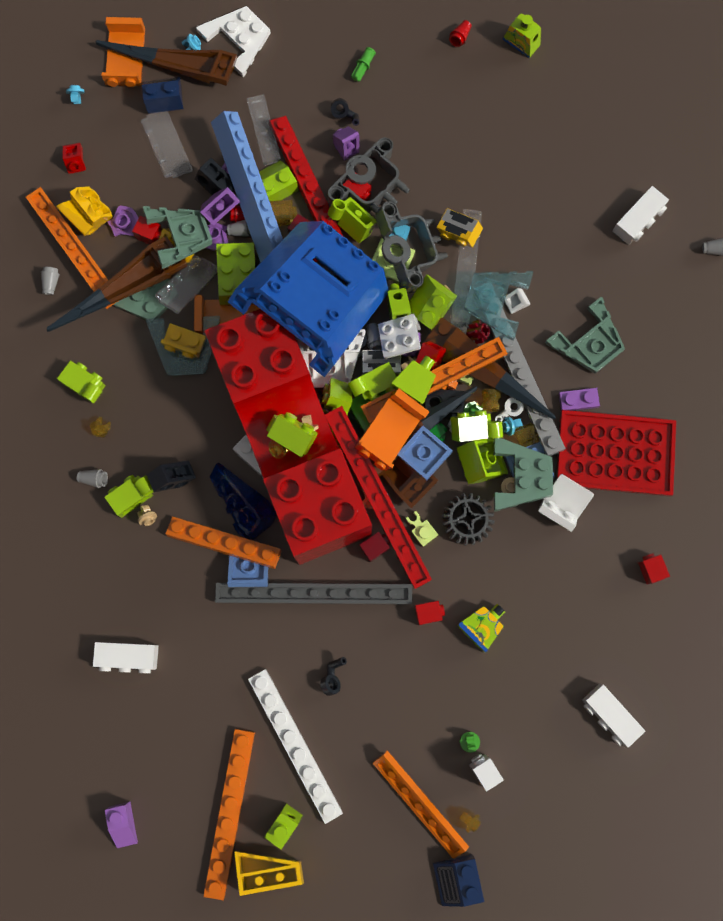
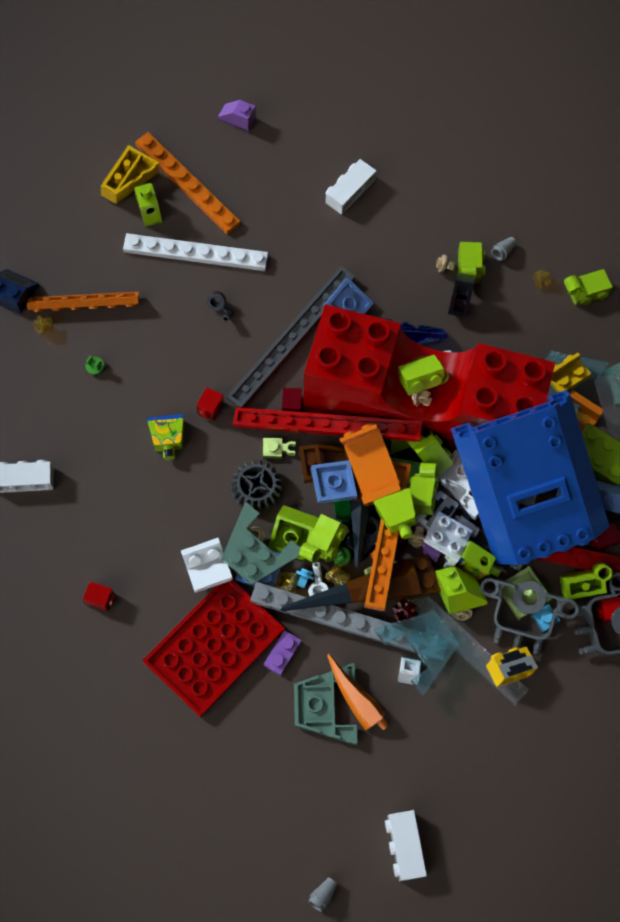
camera: 125 degrees right, 10 degrees down
orange plate [165,517,282,569] -> none
red brick [416,341,446,371] -> none
white brick [469,754,504,792] -> none
none -> orange piece [327,653,389,730]

